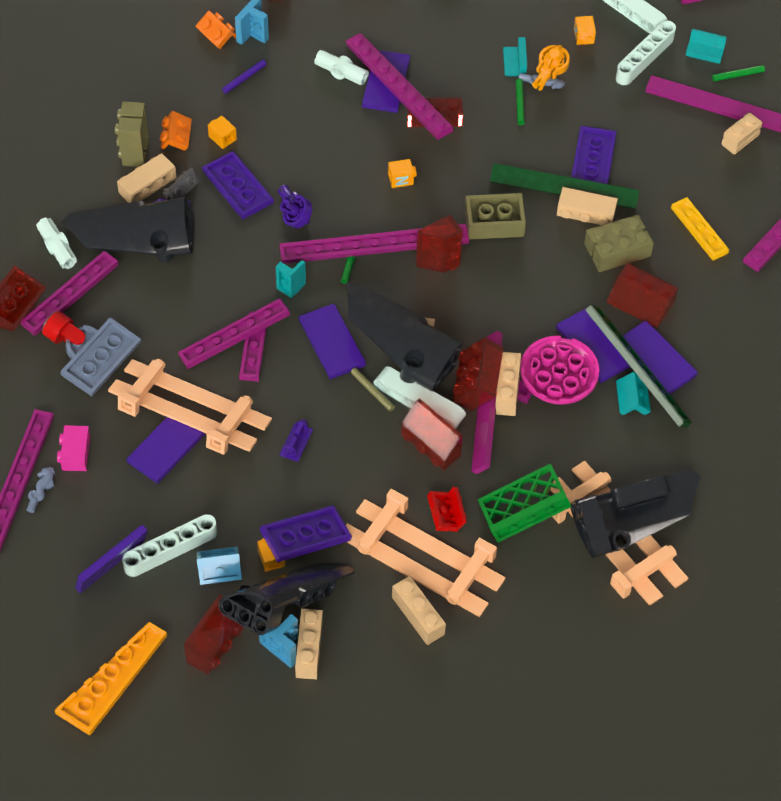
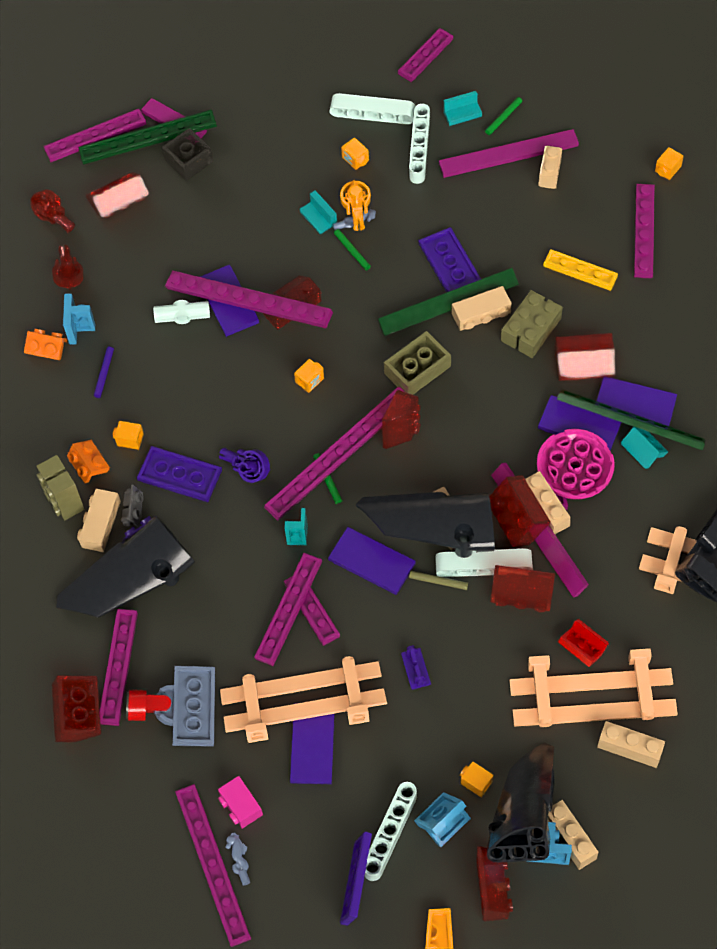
camera: 30 degrees left, 5 degrees up
light aqua piece [36,217,77,269] -> none
dark purple tile [260,505,352,562] -> none
green fence [477,463,572,543] -> none

